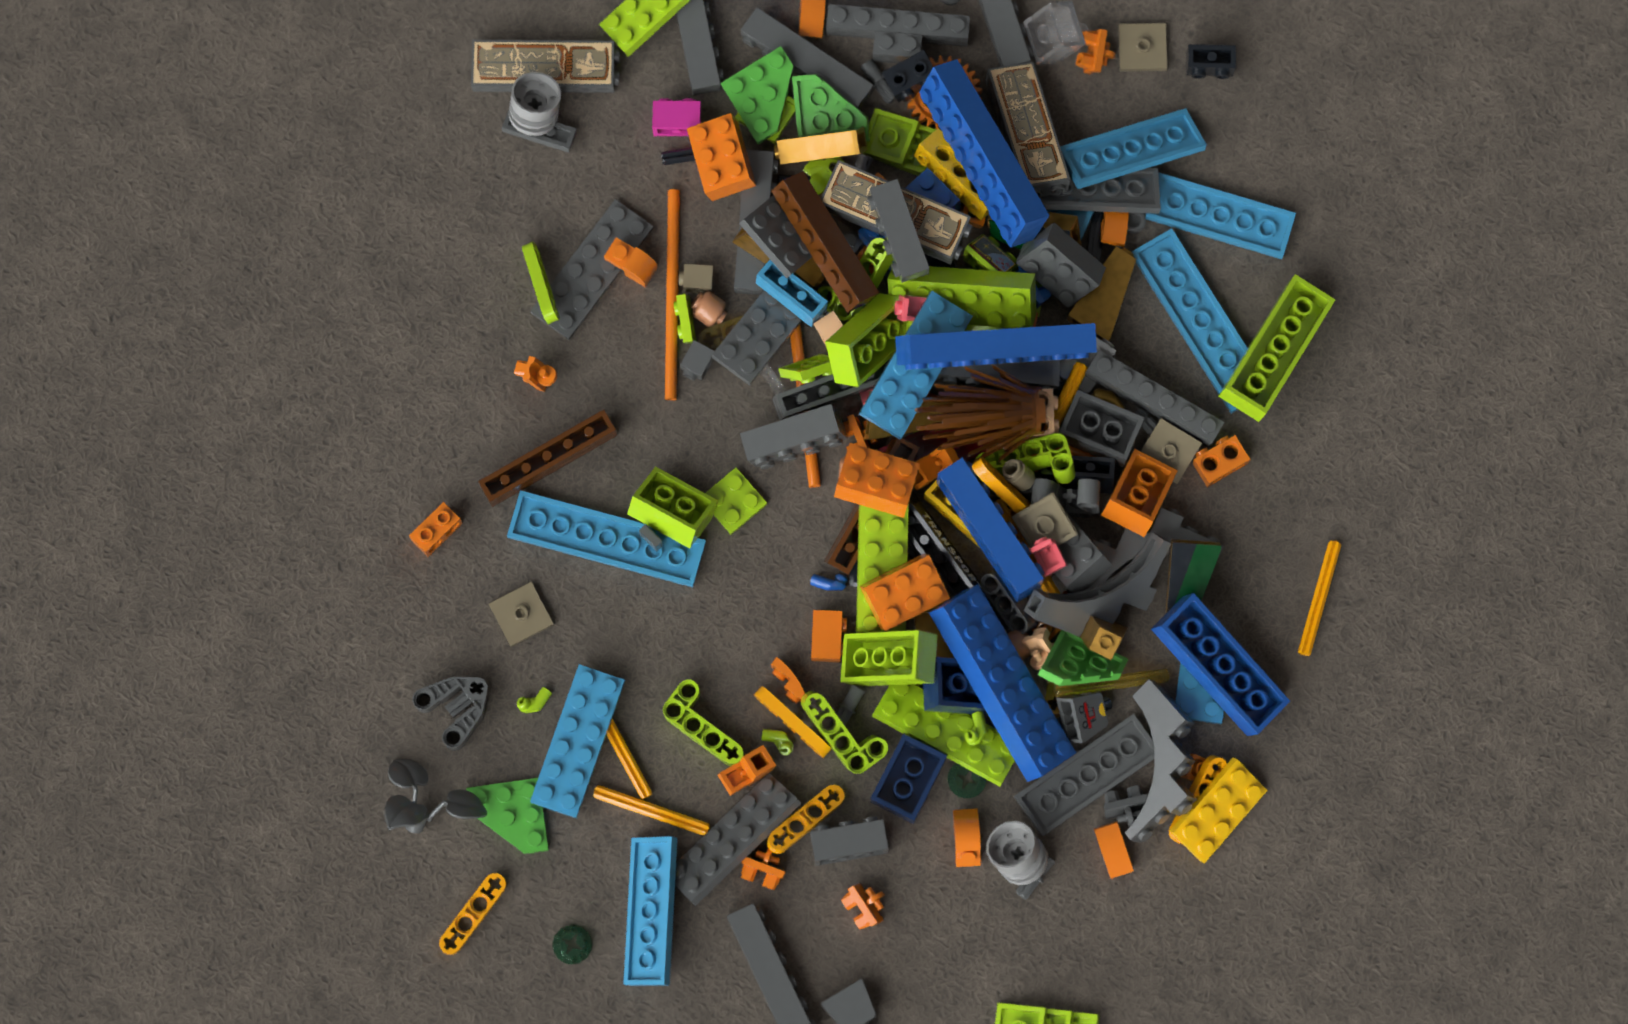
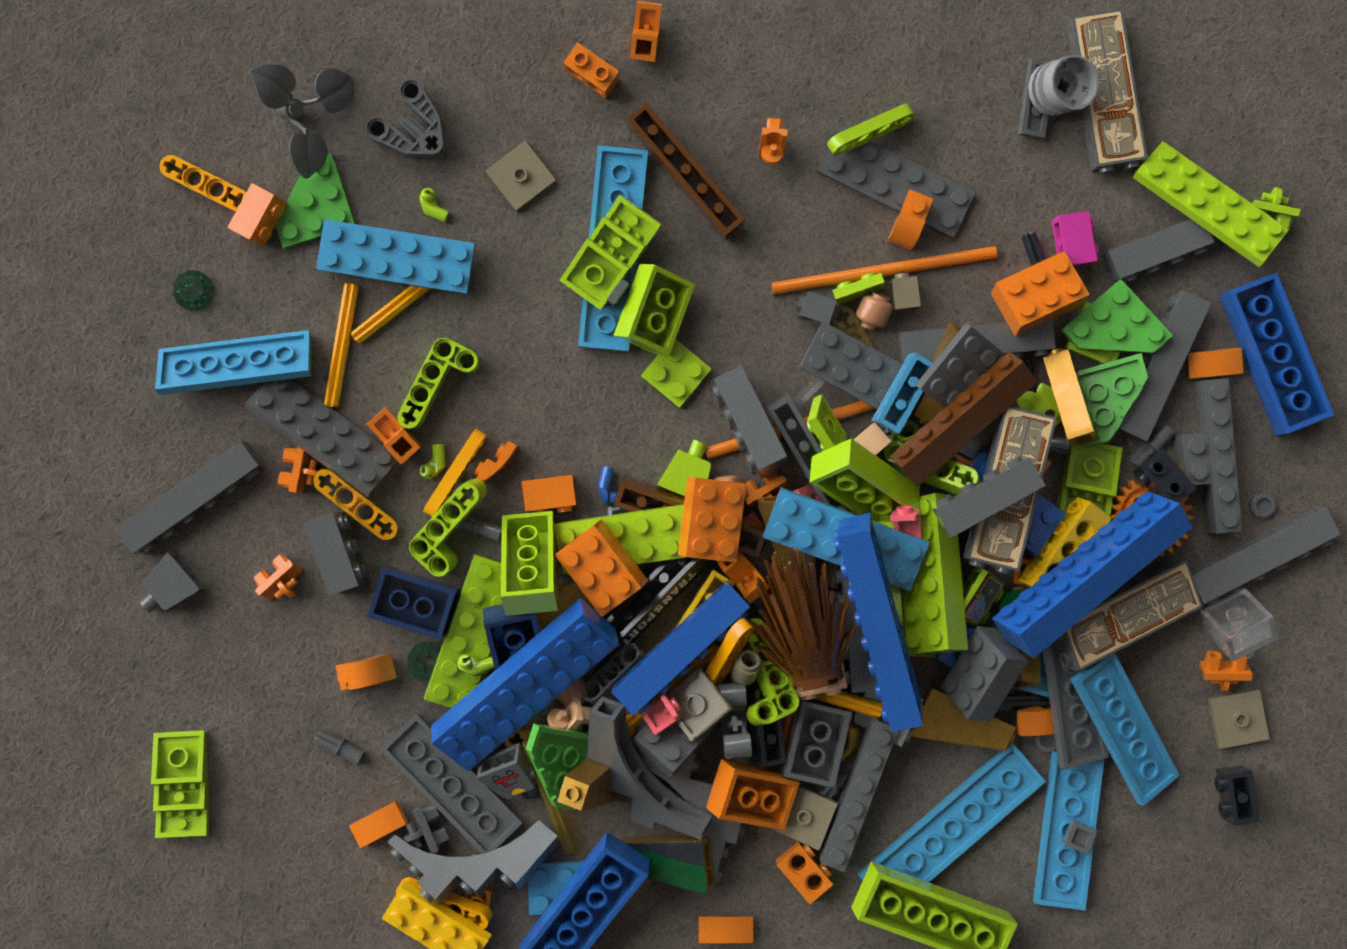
camera: 80 degrees right, 10 degrees up
light grey wheel [986,821,1048,885] -> none
none -> brick [227,183,288,247]
none -> lime slope [559,195,662,310]
none -> orange brick [630,0,662,62]
none -> lime torso [657,440,711,496]
none -> orange slope [698,915,753,943]
none -> dark grey plate [1062,819,1098,855]

